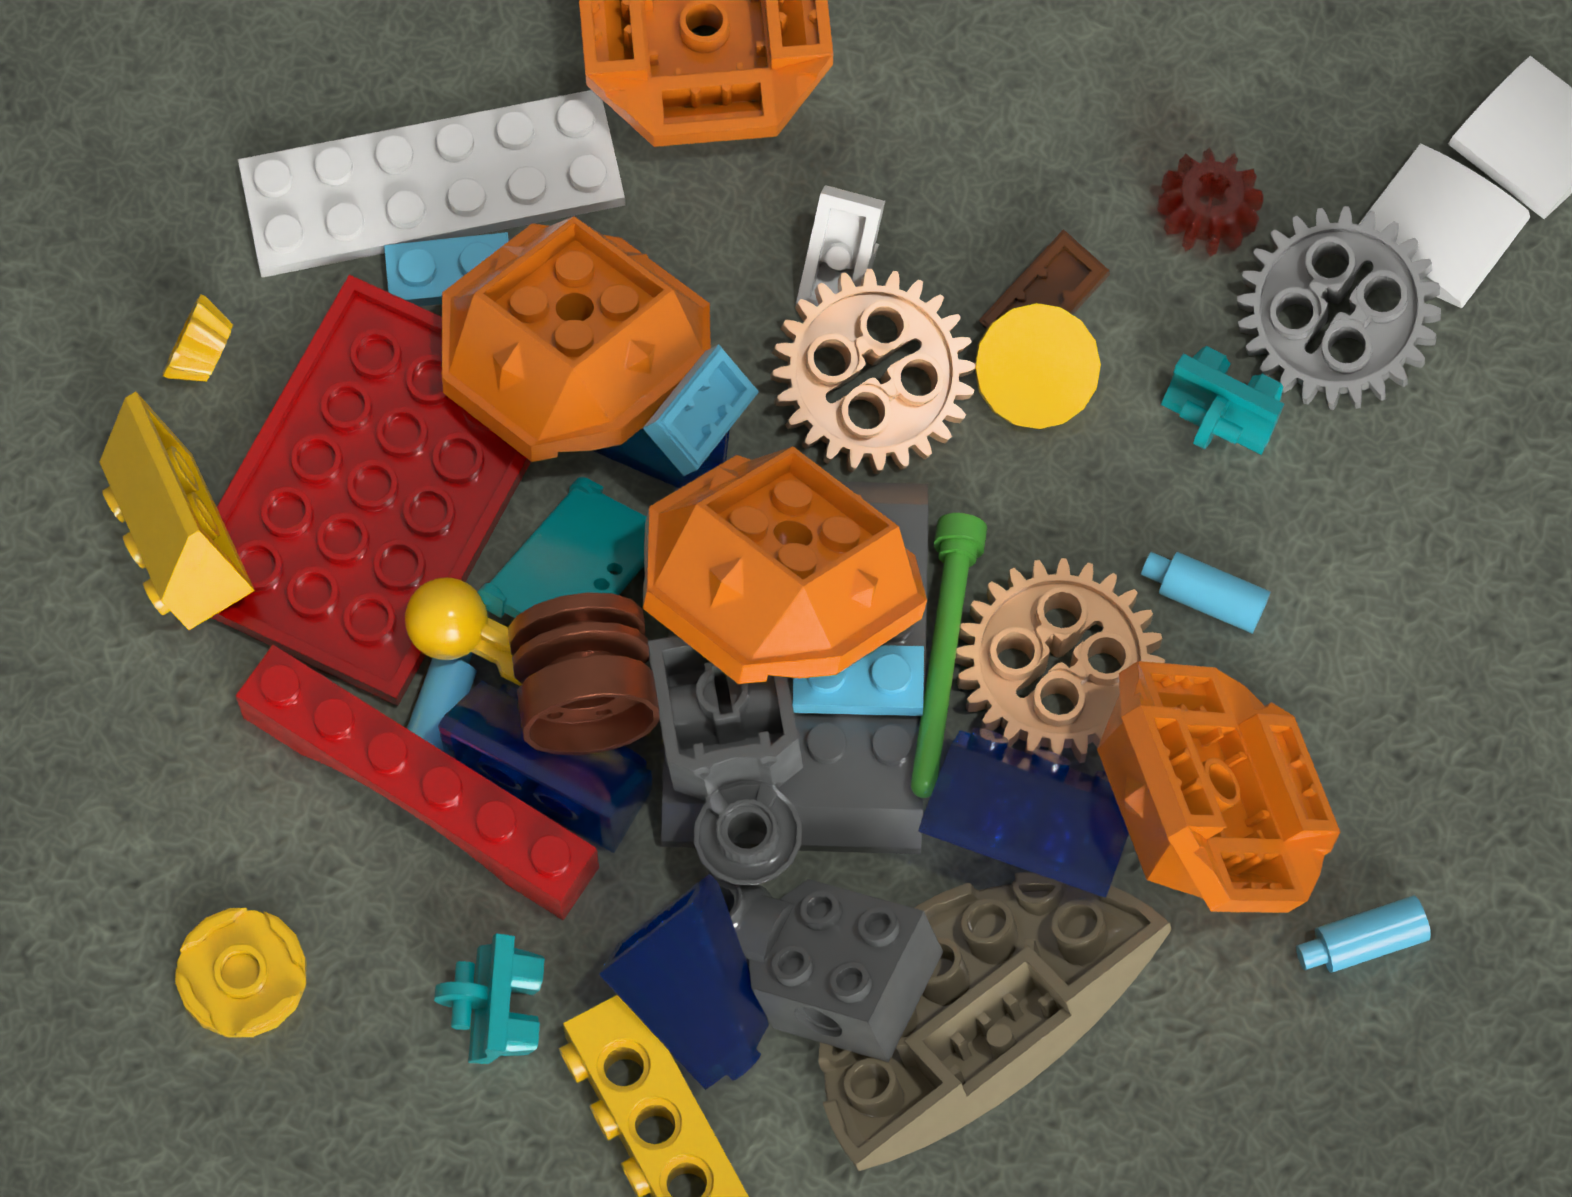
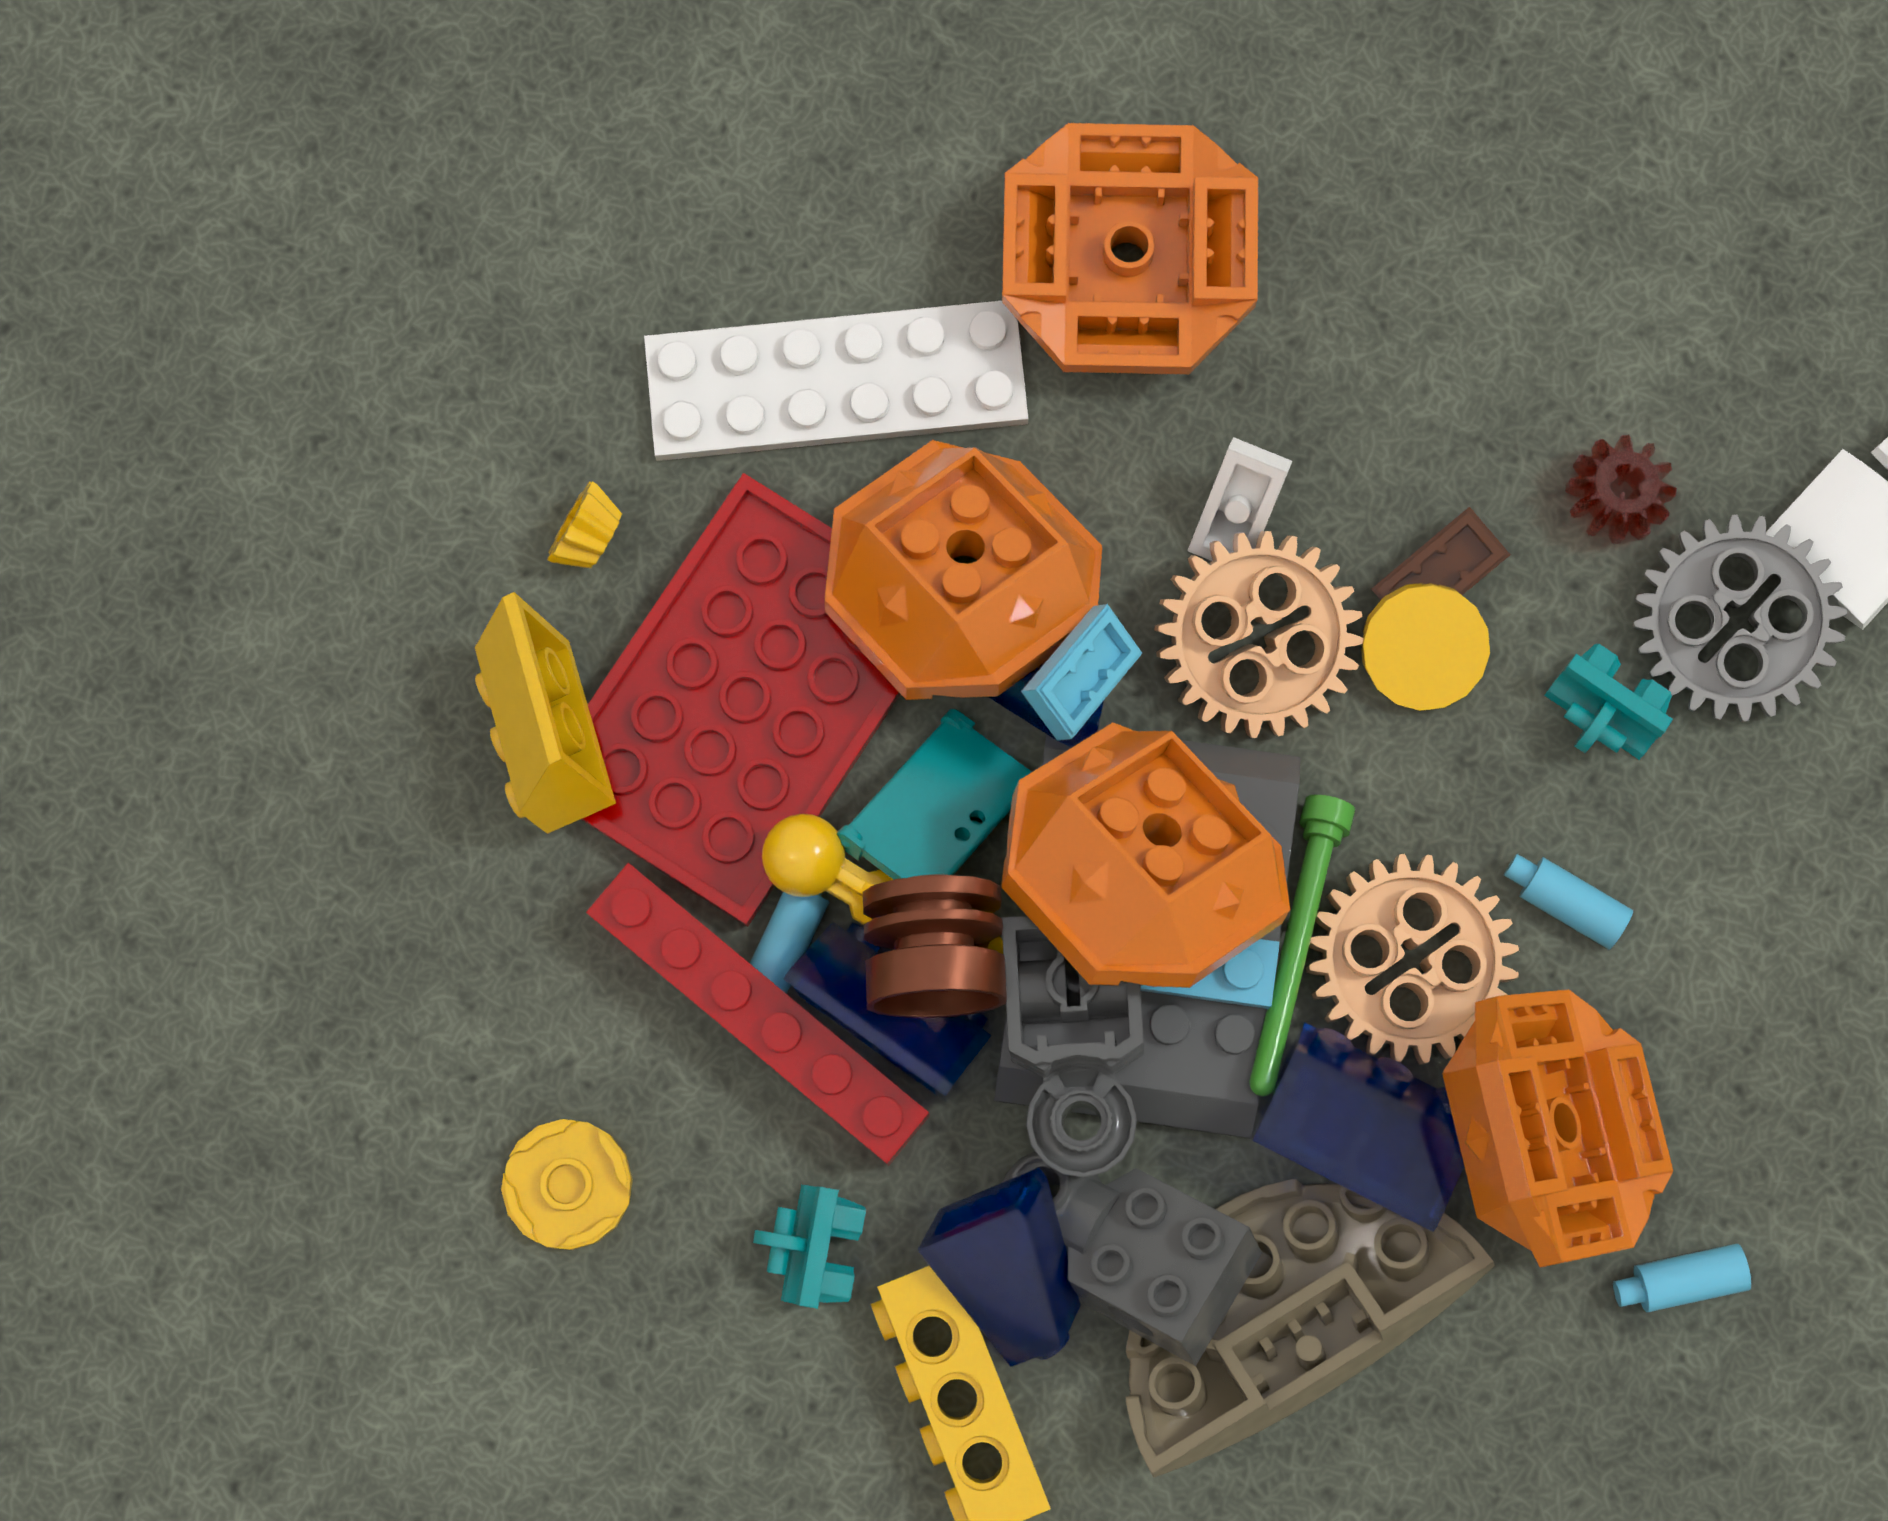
camera: 10 degrees right, 10 degrees up
medium azure plate [384,232,509,306] -> none

